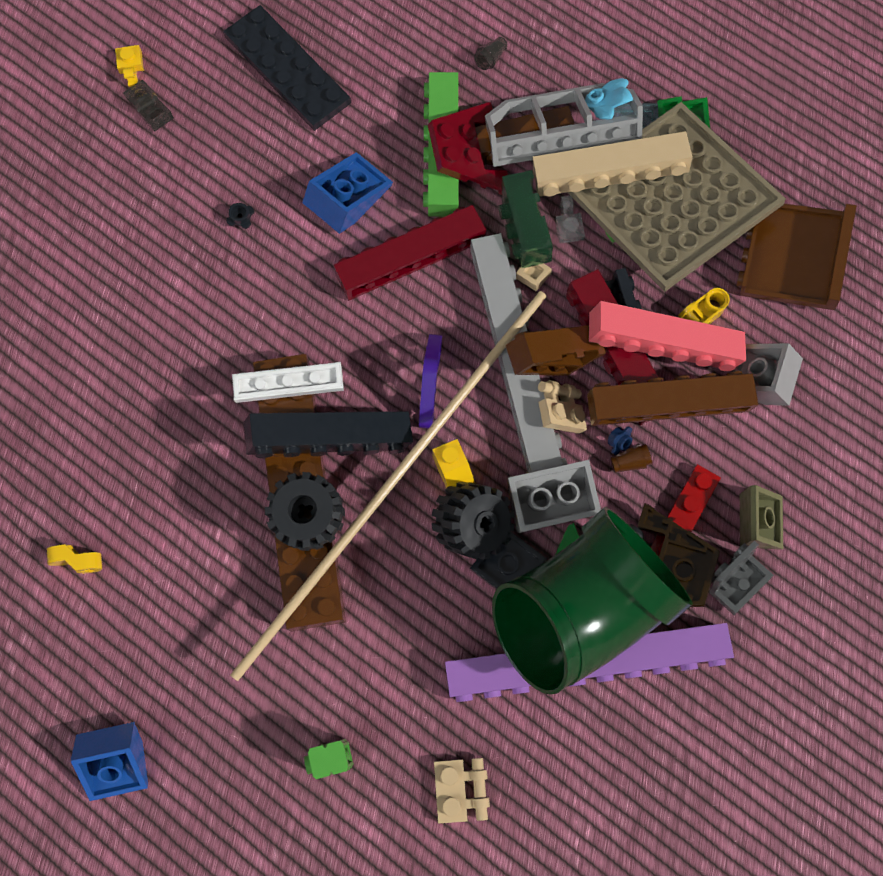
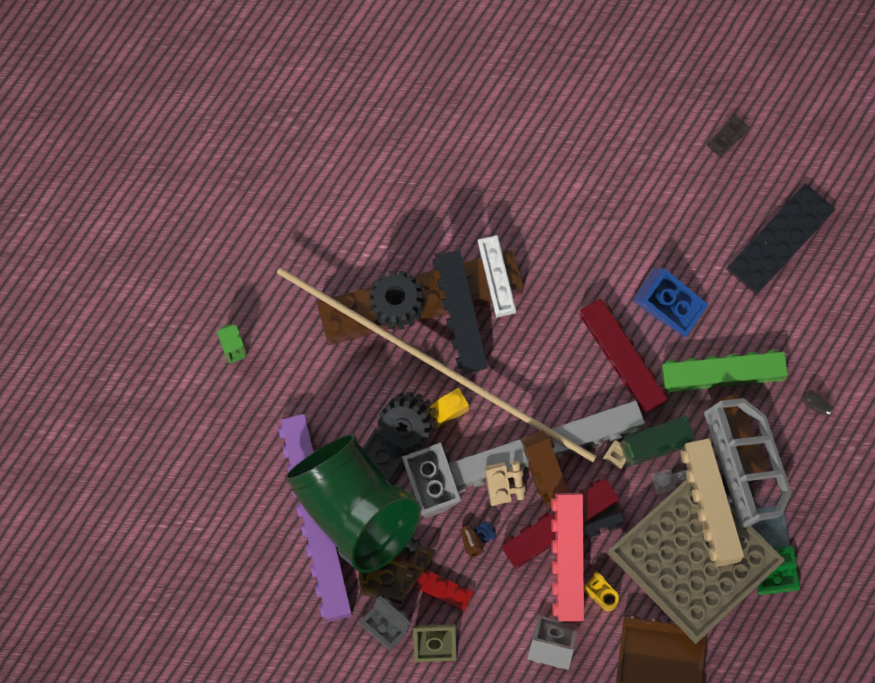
camera: 85 degrees right, 0 degrees up
yellow piece [47,544,102,574] -> none
blue slope [71,722,148,801] -> none
yellow plate [115,45,144,87] -> none
black plate [226,203,254,229] -> none
dark purple beam [419,334,442,429] -> none
dark red wing [428,102,511,196] -> none
tan plate [434,758,490,824] -> none
medium azure plate [585,78,633,120] -> none
reddish brown brick [587,371,759,426] -> none

